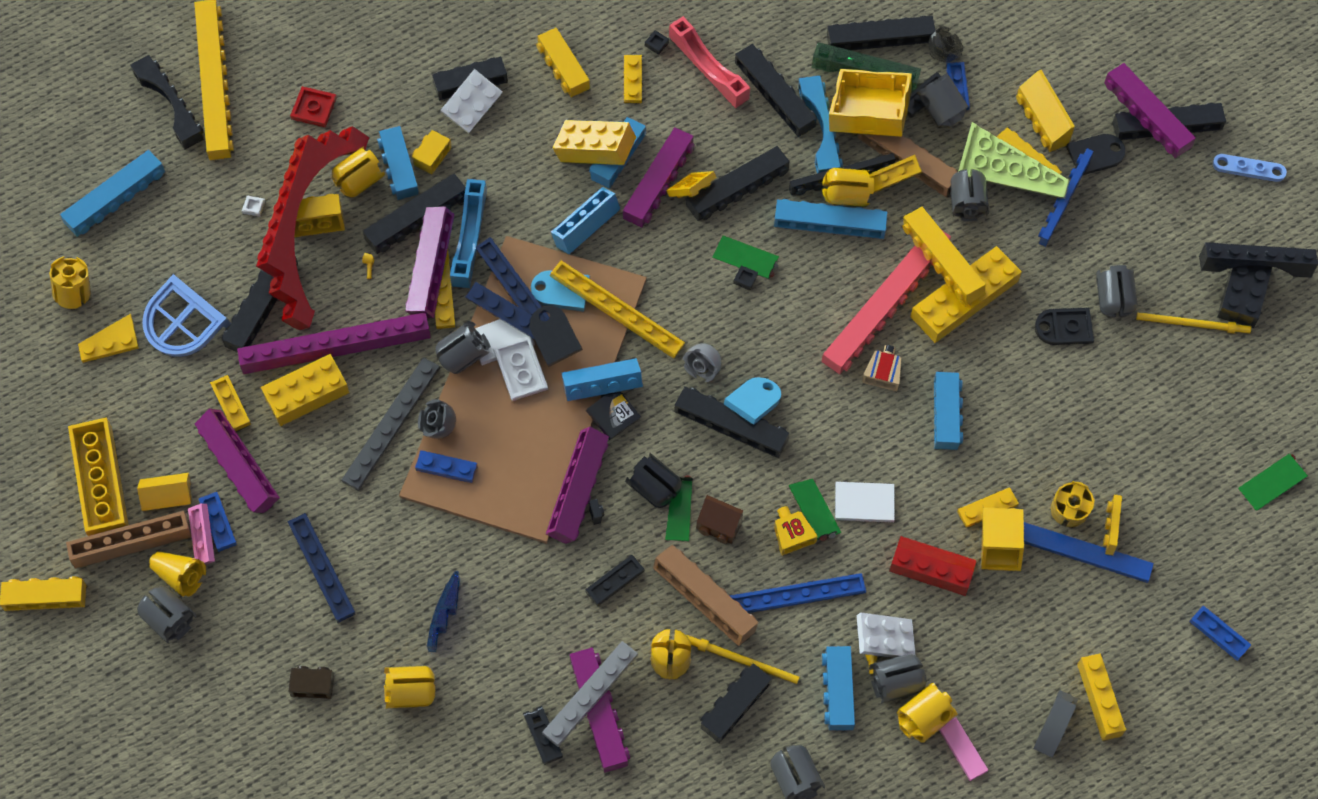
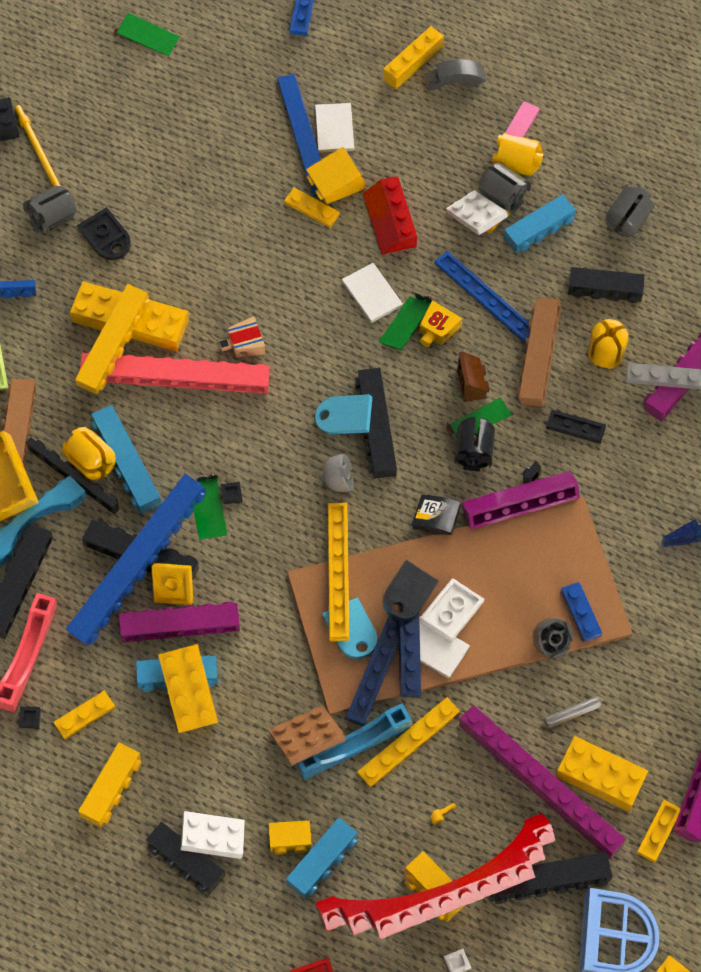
camera: 125 degrees left, 0 degrees up
yellow cylinder [332,146,385,198] -> none
dark grey plate [342,358,440,491] -> none
black brick [363,173,466,254] -> none
brick [405,207,455,318] -> none
dark grey cylinder [435,321,491,374] -> none
dark azure brick [551,187,620,254] -> none
dark azure brick [562,358,643,401] -> none
yellow bar [687,635,799,684] -> none
yellow plate [869,155,922,193] -> none
dark azure brick [934,372,963,450] -> none
dark grey cylinder [950,169,989,221] -> none
yellow cylinder [1050,481,1095,528] -> none
yellow plate [1103,494,1122,556] -> none
none -> blue brick [66,473,206,646]
none -> medium nougat plate [269,706,346,766]
none -> white tile [315,103,354,153]
none -> light grey axle [545,696,601,728]

